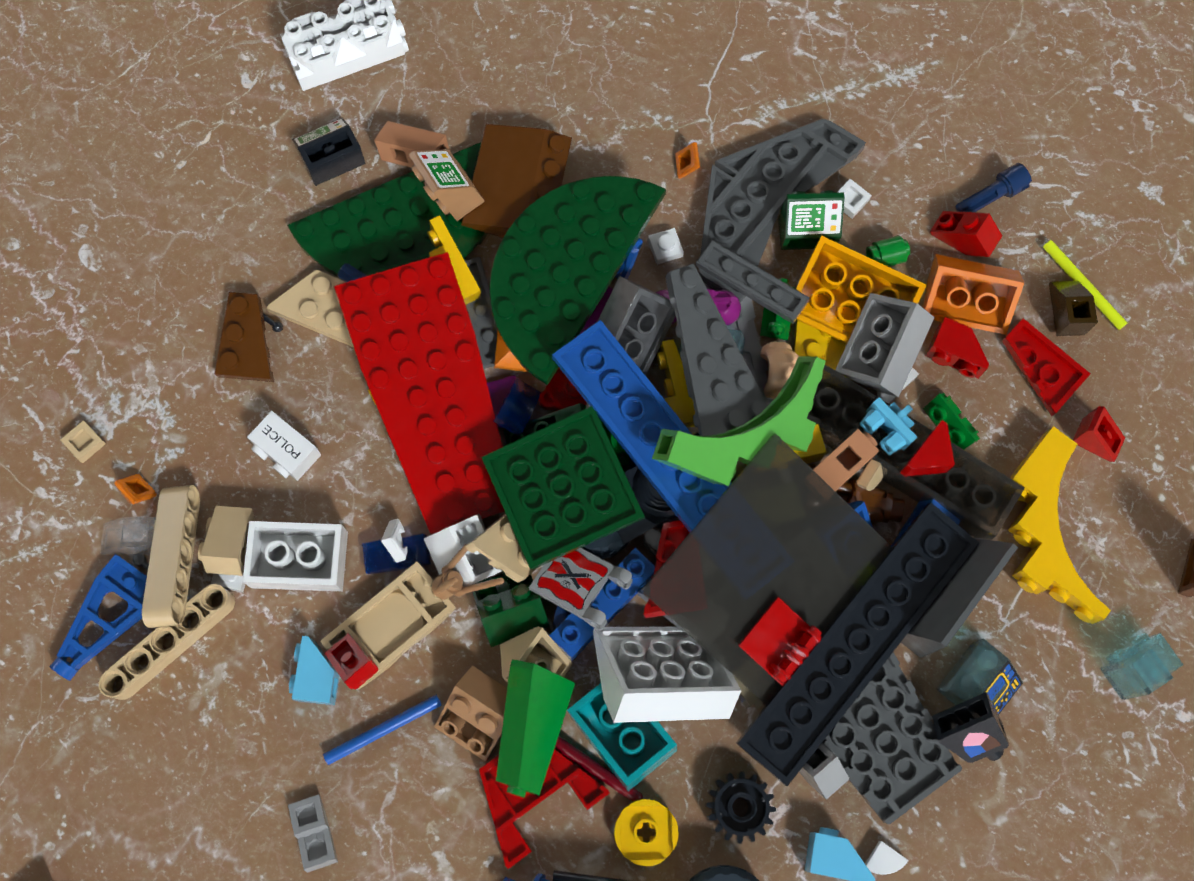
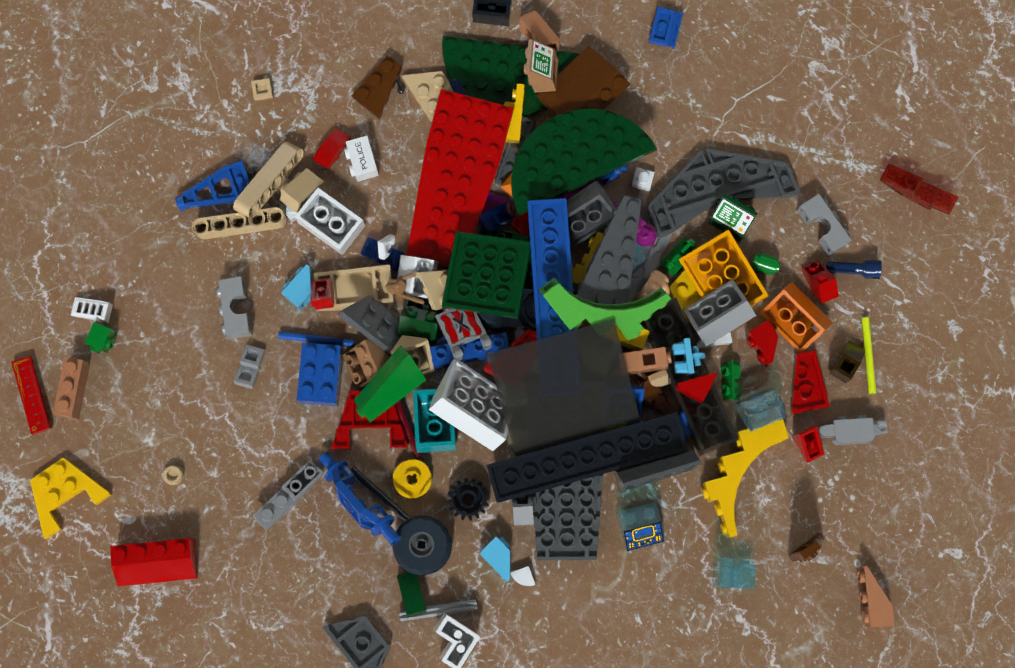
camera: 40 degrees right, 5 degrees up
orange slope [114,473,157,505] -> none
orange slope [675,142,700,179] -> none
dark grey tile [696,240,809,324] -> none
red hinge [738,597,822,687] -> none
white plate [837,179,872,219] -> none
black torso [932,692,1009,763] -> none
none -> light grey arch [216,276,252,339]
none -> blue brick [297,343,344,406]
none -> red slope [313,129,351,169]
none -> dark grey wing [338,295,399,356]
none -> blue plate [649,7,683,49]
none -> clear light blue slope [733,388,786,432]
none -> light grey arch [797,194,852,256]
none -> light grey hinge [817,415,888,445]
none -> clear red slope [880,164,959,215]

